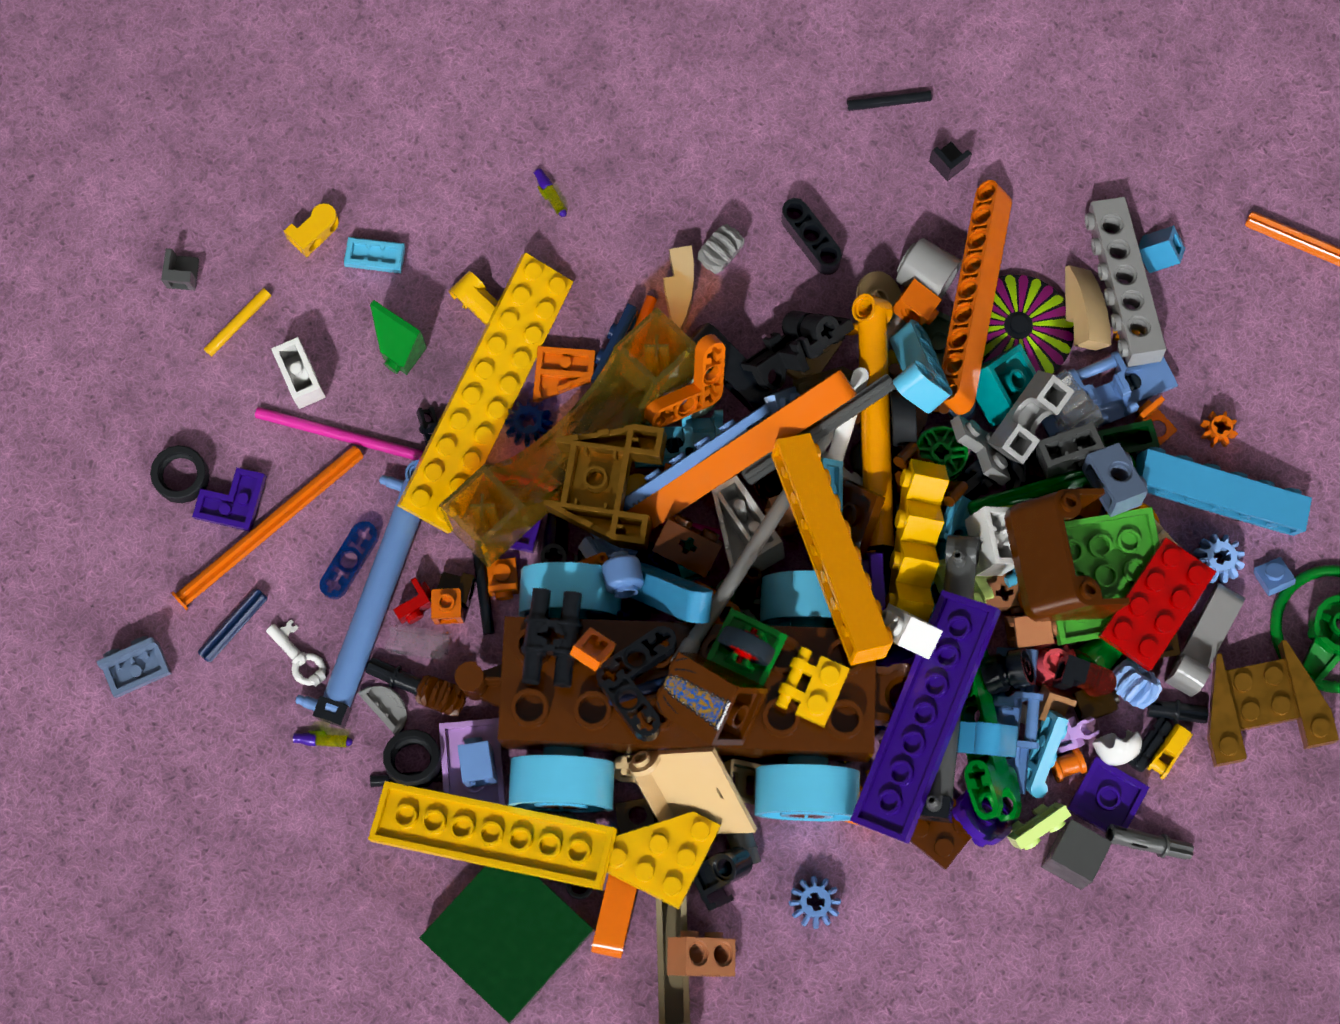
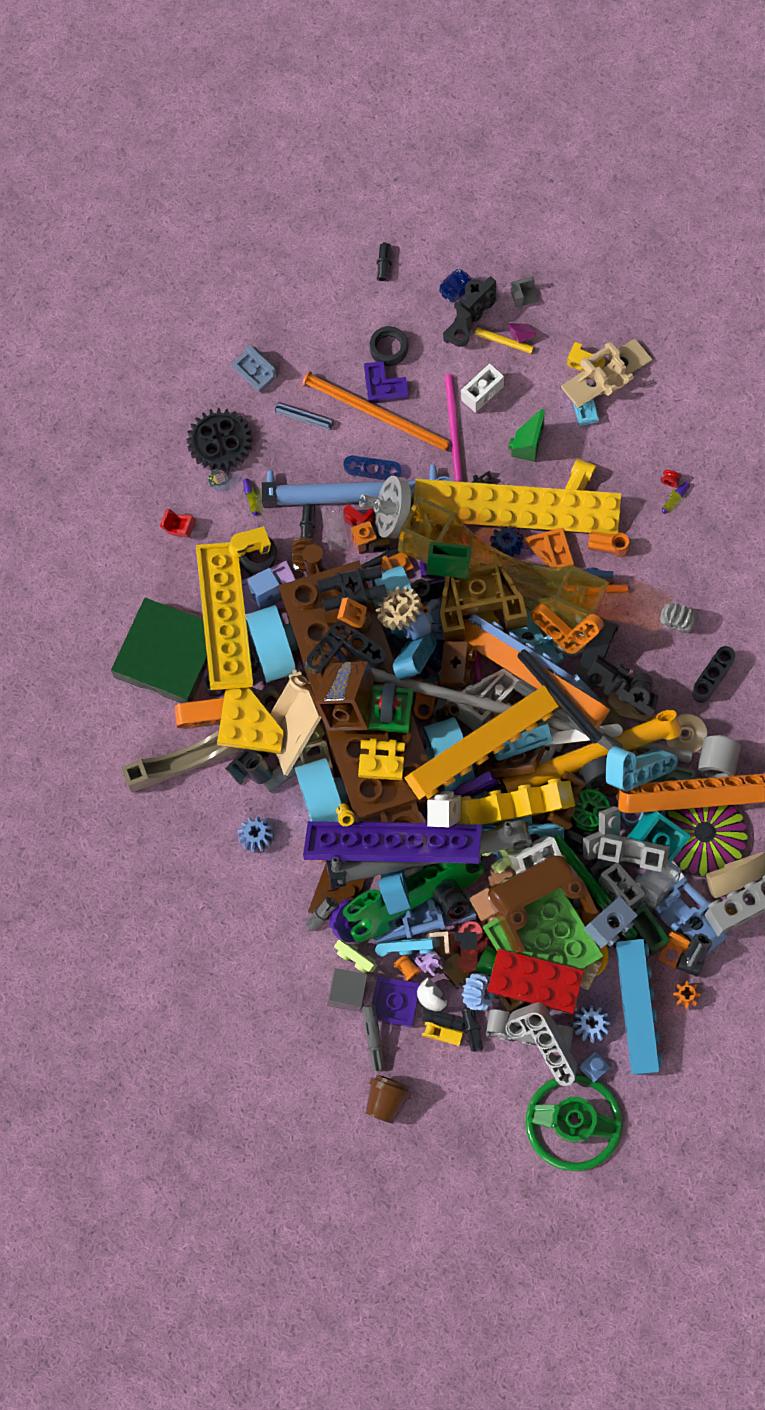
camera: 75 degrees right, 5 degrees down
white piece [266,620,326,687] -> none
light grey tile [357,686,407,735] -> none
tan slope [663,245,694,340] -> none
nougat brick [667,931,736,977] -> none
orange brick [892,278,942,326] -> none
pearl gold wedge [1207,640,1339,767] -> none
none -> red bracket [160,509,196,537]
none -> black gear [186,408,253,471]
none -> clear light blue tile [208,469,228,490]
none -> yellow leg [229,526,271,557]
none -> dark grey axle [306,896,338,931]
none -> yellow pin [336,804,355,826]
none -> light grey piece [359,476,412,539]
none -> reddish brown piece [365,1074,412,1124]
none -> black axle [376,242,392,282]
none -> tan gear [376,586,423,631]
none -> dark green piece [426,541,472,579]
none -> clear blue gear [439,269,472,303]
none -> black plate [443,276,496,347]
none -> light grey beam [506,1003,578,1086]
none -> magenta slope [508,323,537,344]
none -> black axle [517,649,602,744]
none -> tan piece [561,338,652,408]
none -> orange piece [588,531,629,557]
none -> red bush [660,470,681,488]
none -> black piece [676,933,712,977]

